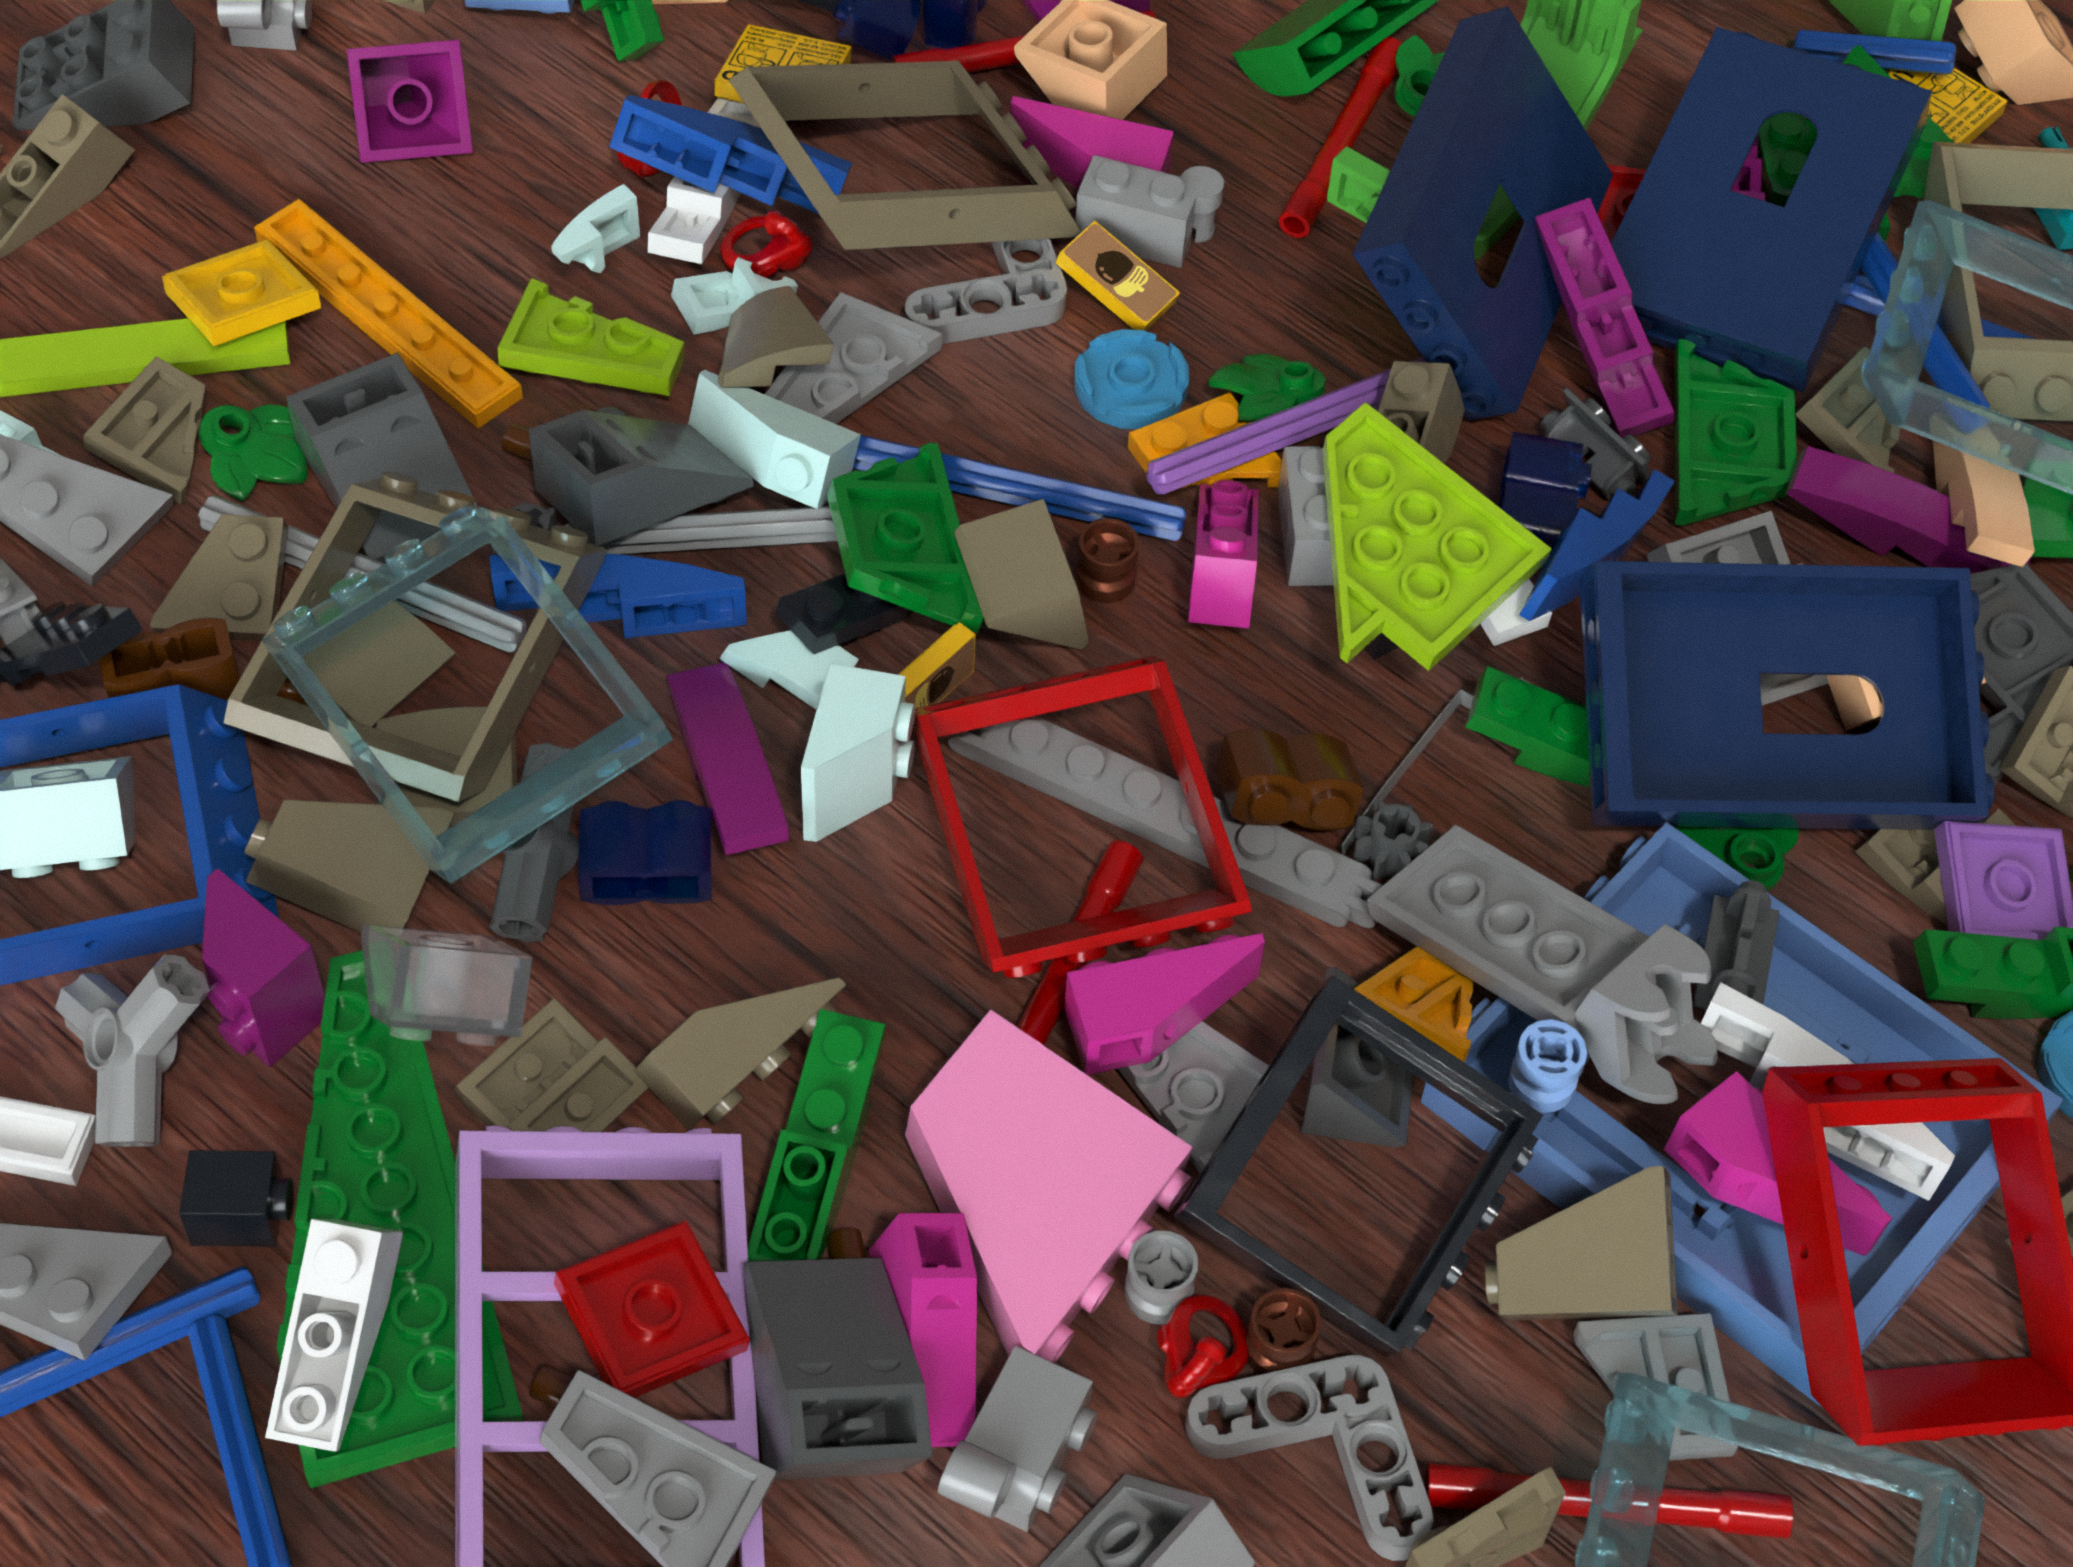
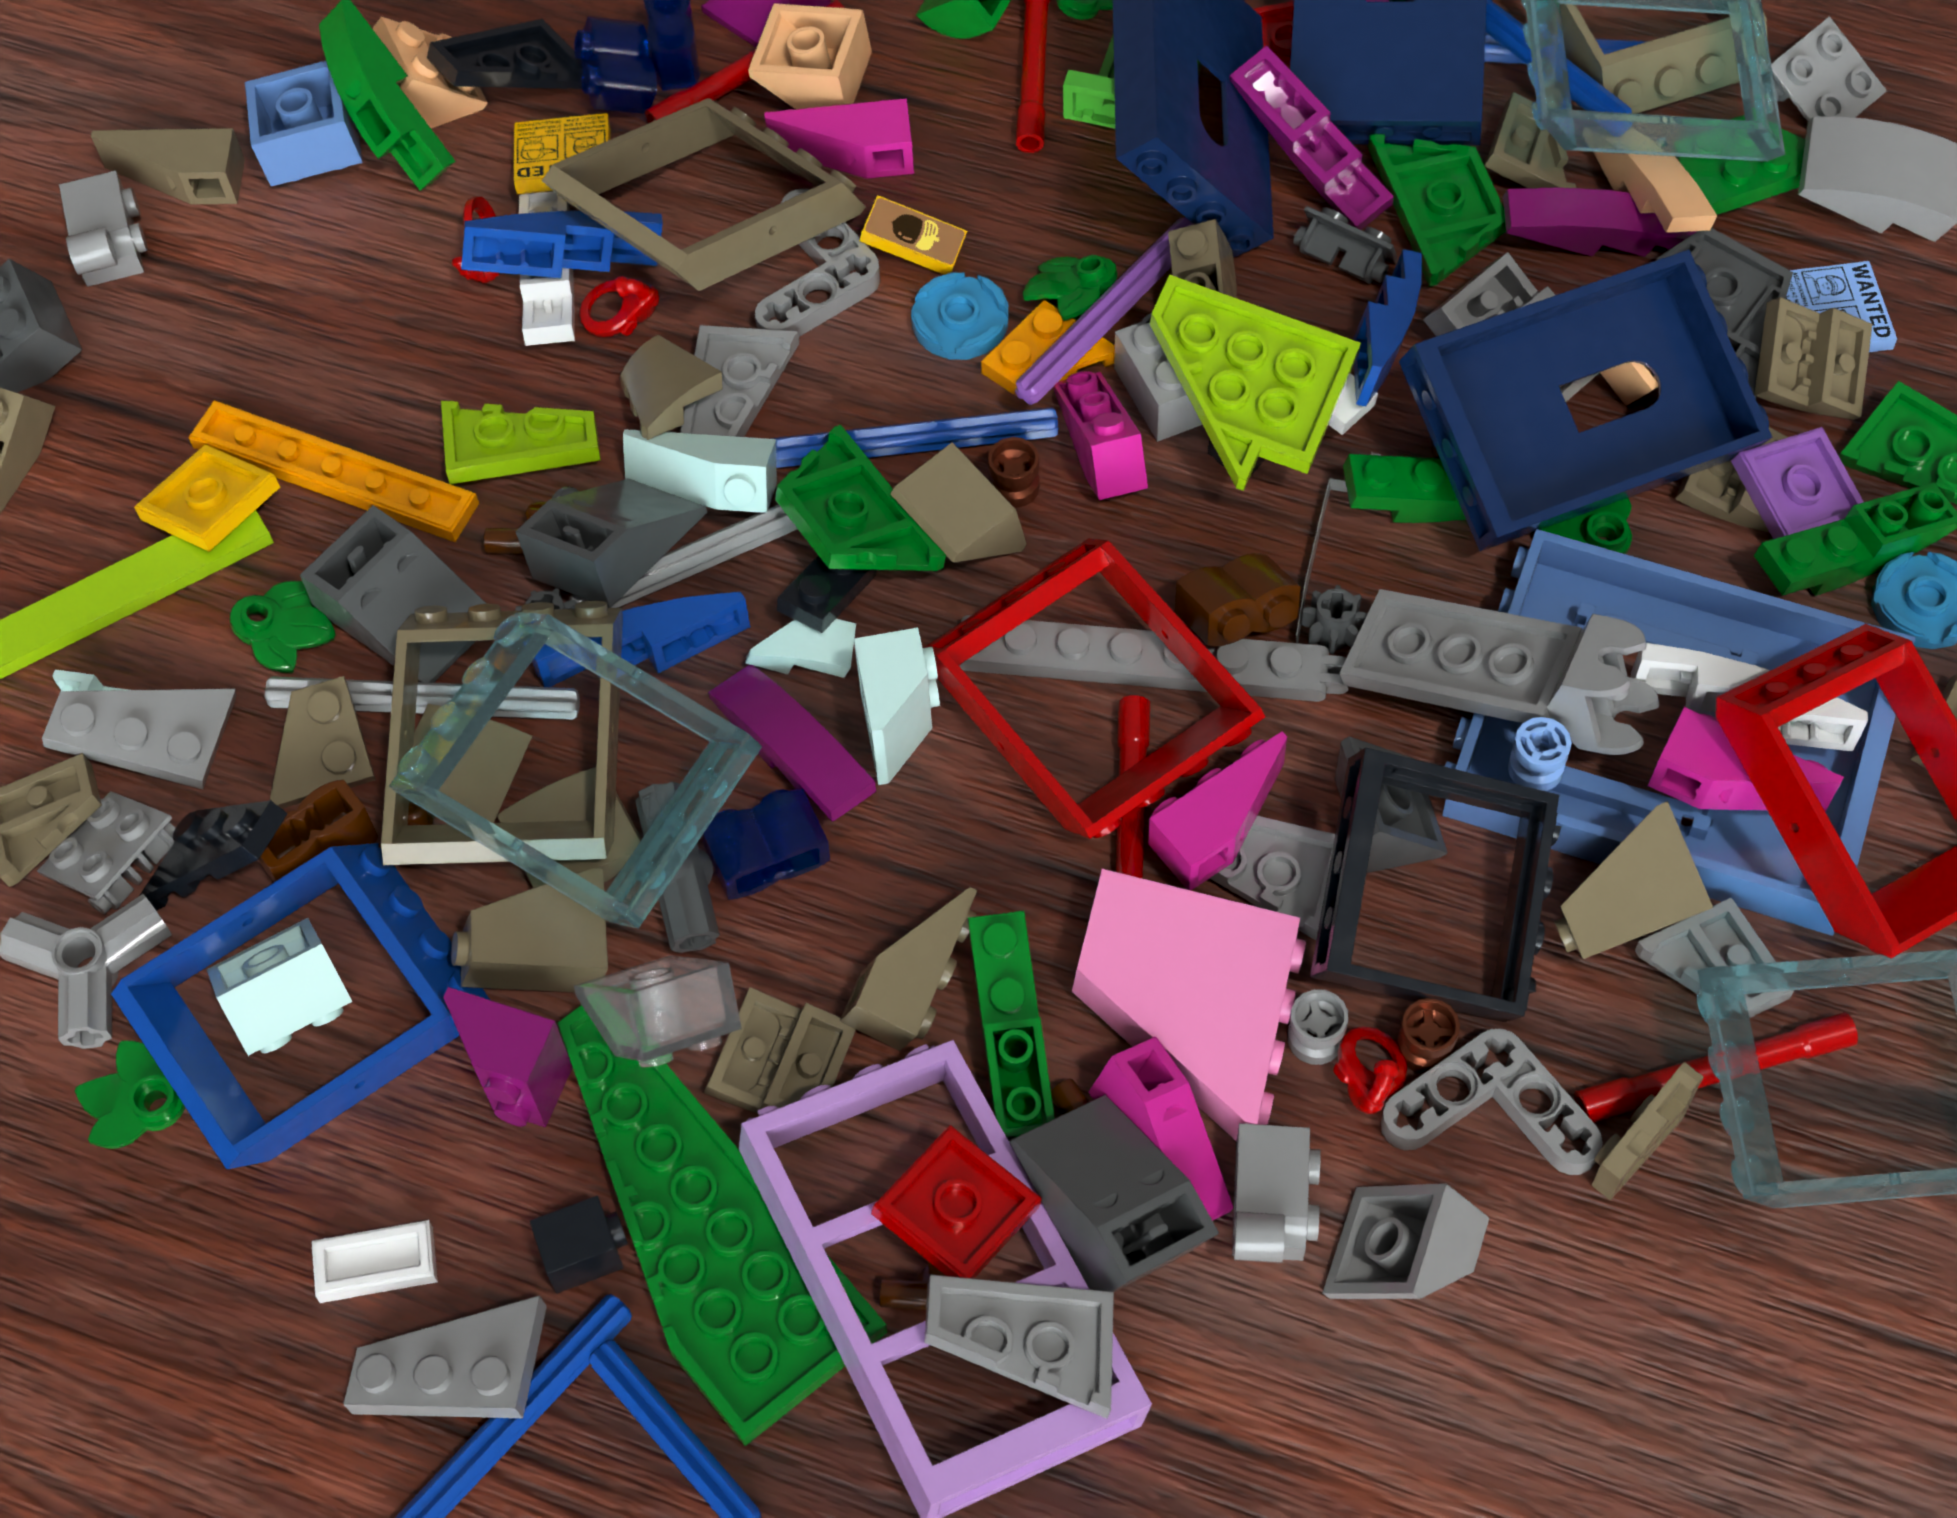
camera: 15 degrees left, 5 degrees up
light grey piece [55,955,210,1148] -> none
dark tan wing [83,356,206,505] -> none
white slope [265,1219,403,1452] -> none
magenta slope [346,40,473,163] -> none
light aqua slope [551,184,640,273] -> none
light aqua slope [671,257,798,335] -> none
tile [898,622,976,708] -> none
light grey hinge [1074,155,1224,268] -> none
light orange wing [1354,946,1473,1063] -> none
clear blue brick [1498,431,1592,553] -> none
dark grey hinge [1693,881,1780,1010] -> none

